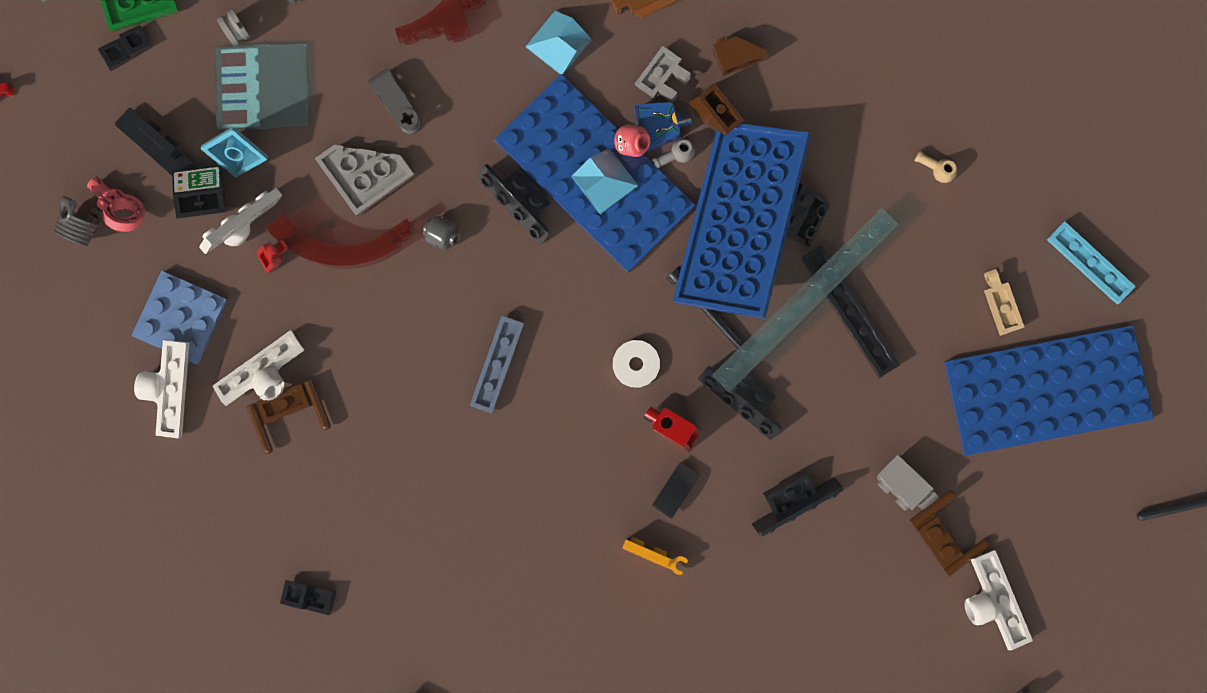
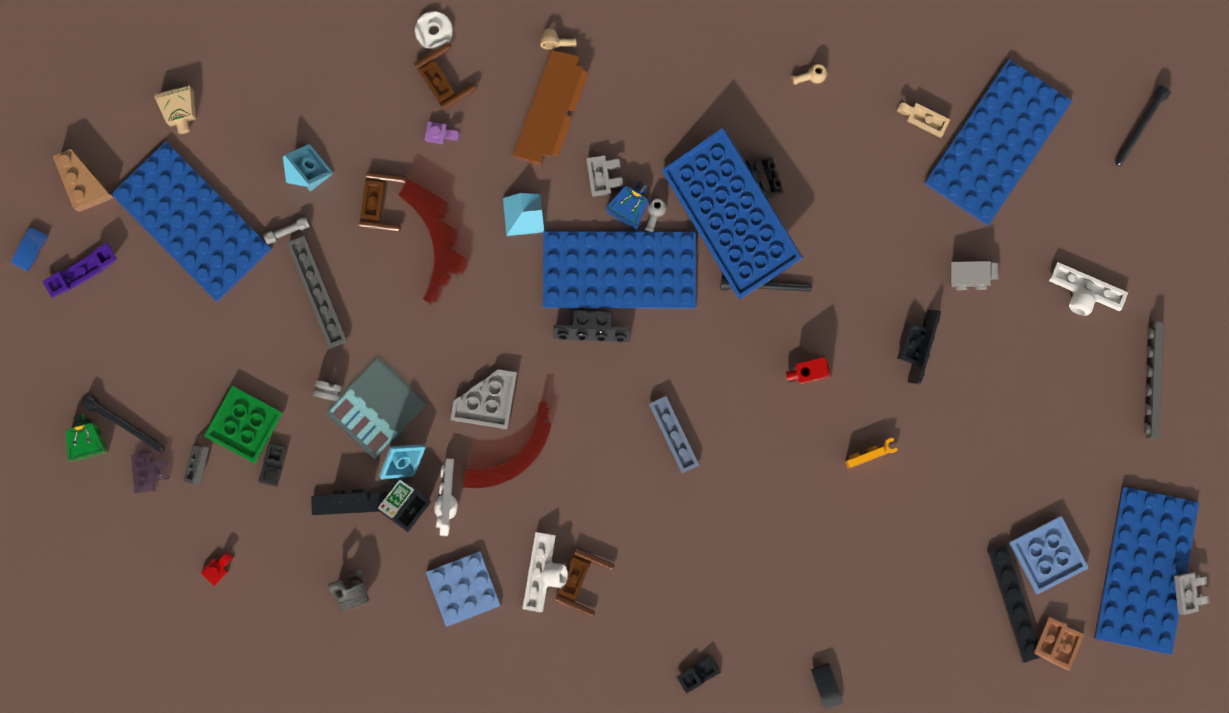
camera: 45 degrees left, 0 degrees up
coral pin [87,177,145,232] -> none
white plate [134,340,190,438] -> none
red plate [256,240,288,274] -> none
dark grey piece [368,68,421,135] -> none
dark grey head [423,216,460,250] -> none
medium azure slope [571,148,638,214] -> none
white tile [613,340,660,388] -> none
coral head [614,124,650,157] -> none
black slope [651,463,700,519] -> none
reddish brown slope [688,83,744,135] -> none
black bracket [698,366,782,440] -> none
reddish brown slope [712,36,768,76] -> none
clear light blue plate [712,208,899,392] -> none
black plate [801,245,900,378] -> none
reddish brown plate [909,490,990,577] -> none
medium azure plate [1046,221,1136,304] -> none

